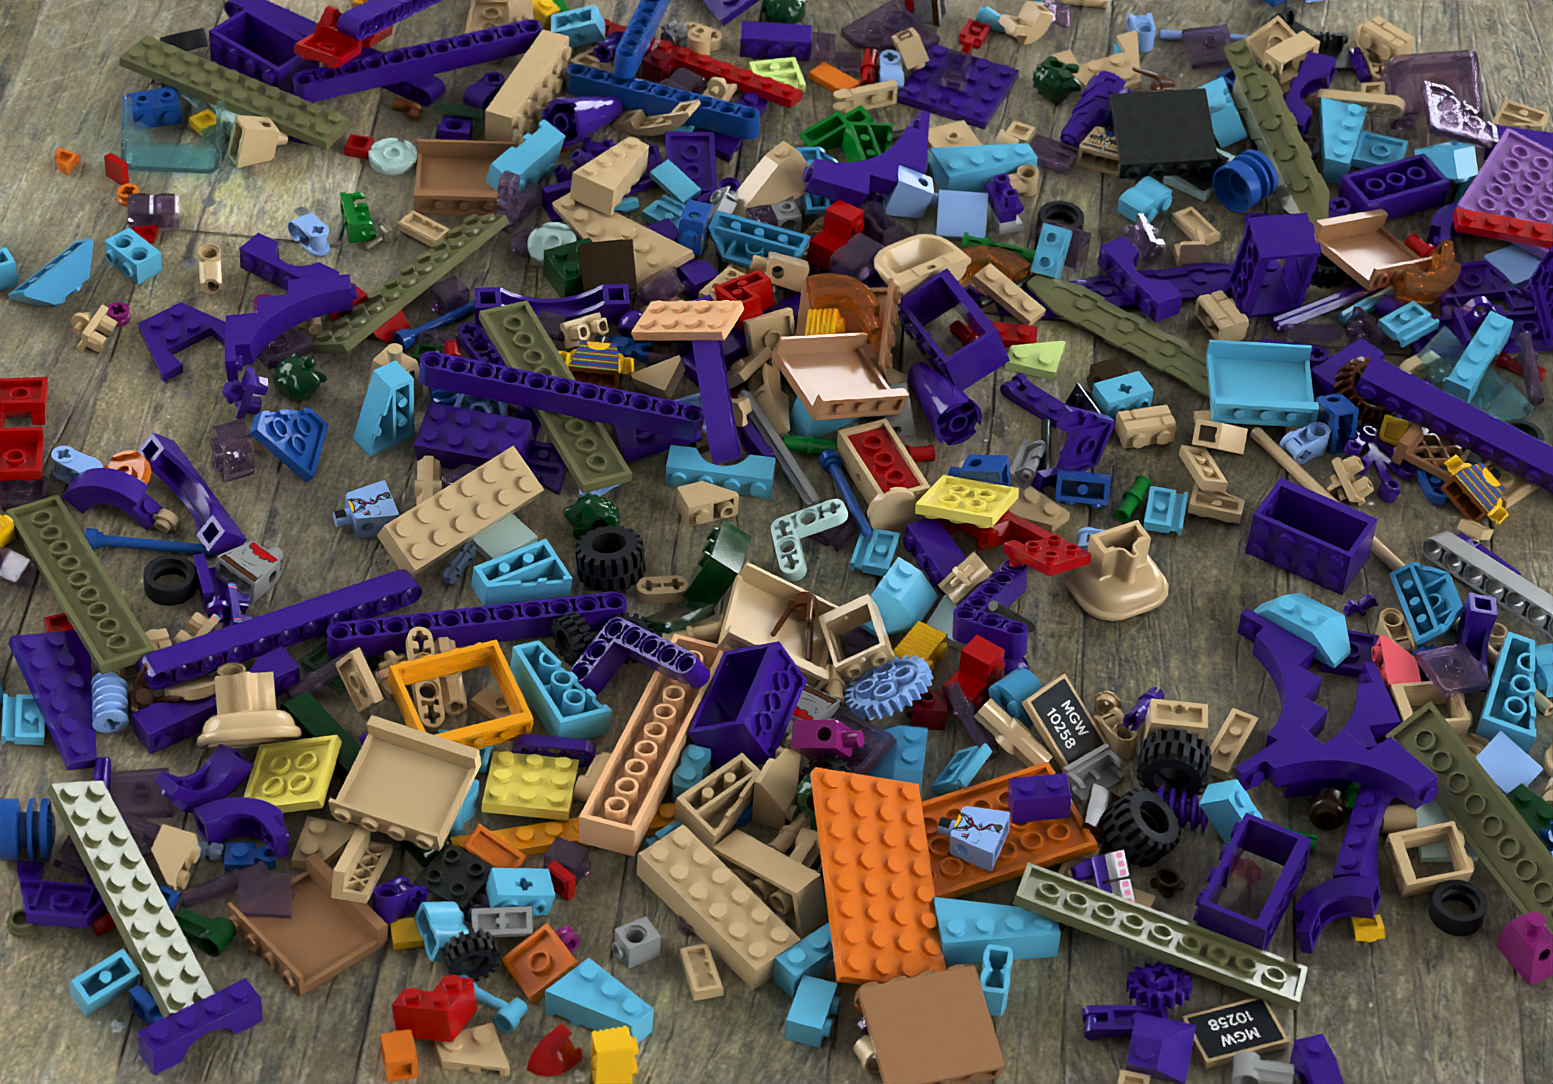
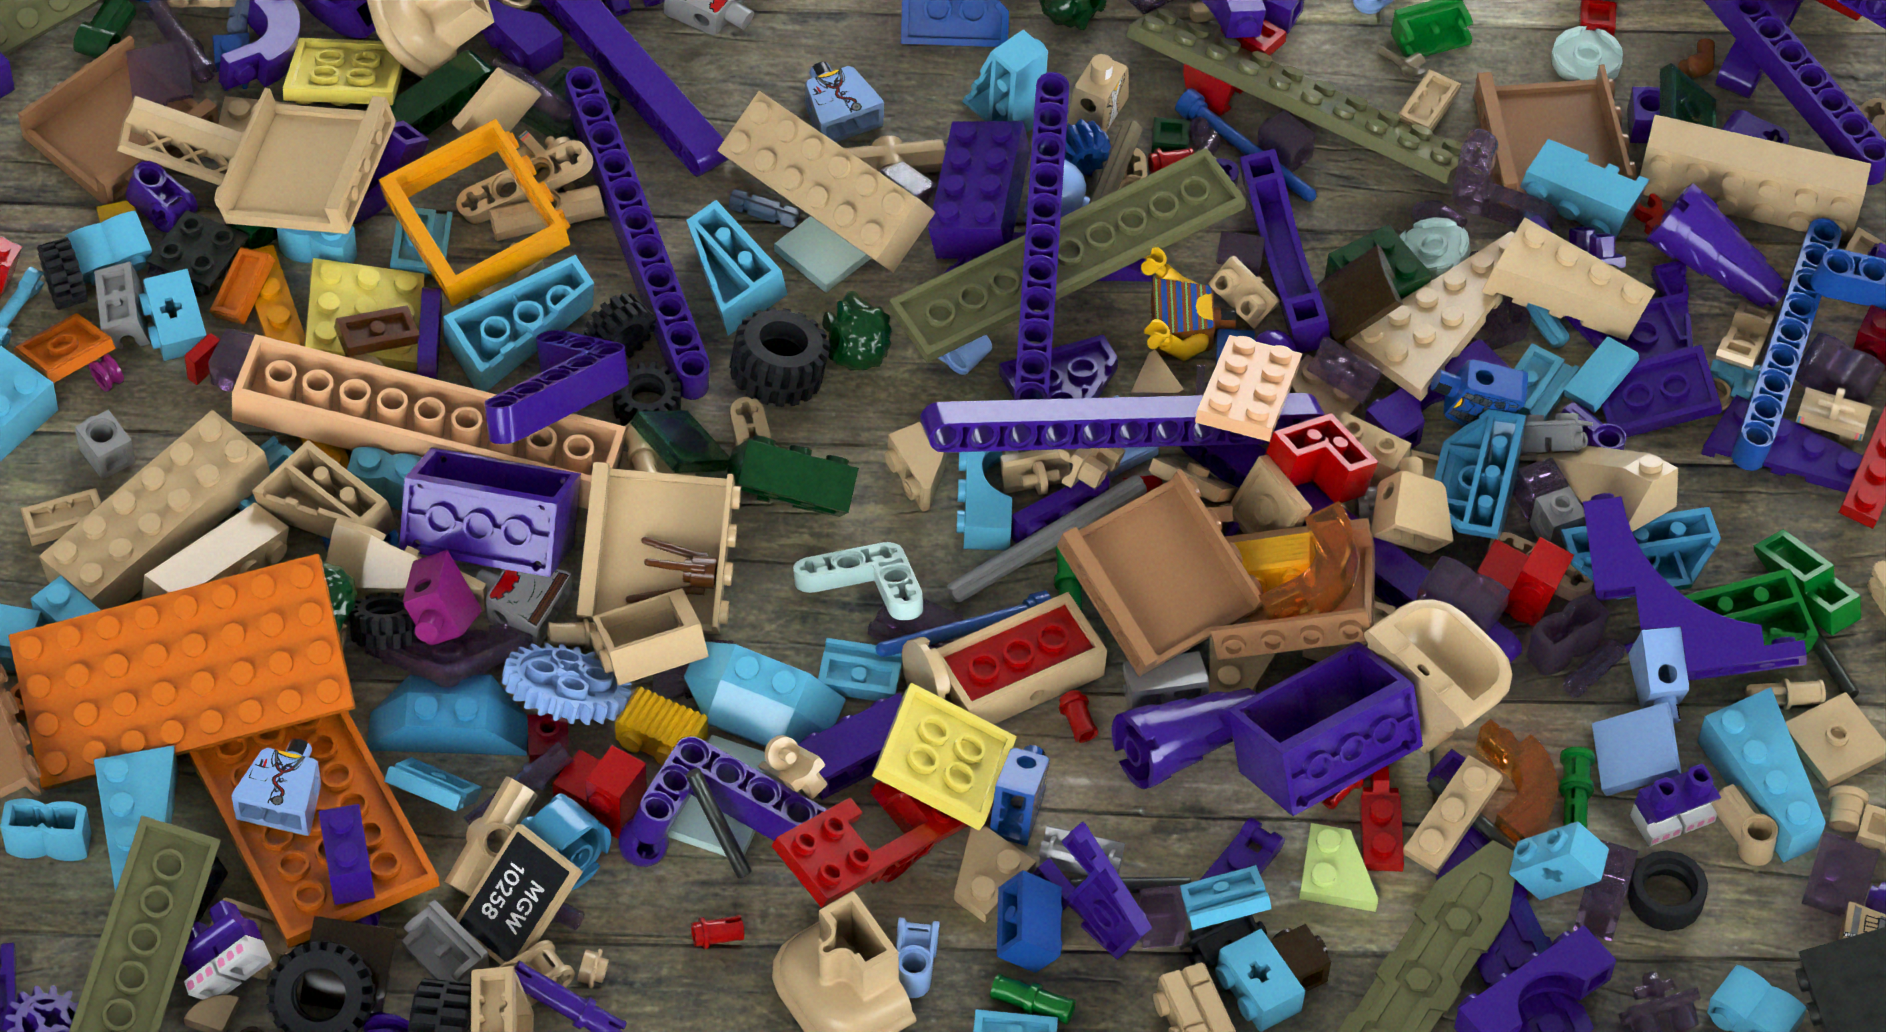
camera: 85 degrees right, 10 degrees up
none -> reddish brown plate [334,305,420,357]
none -> red pin [691,914,744,950]
none -> medium azure plate [1178,865,1272,930]

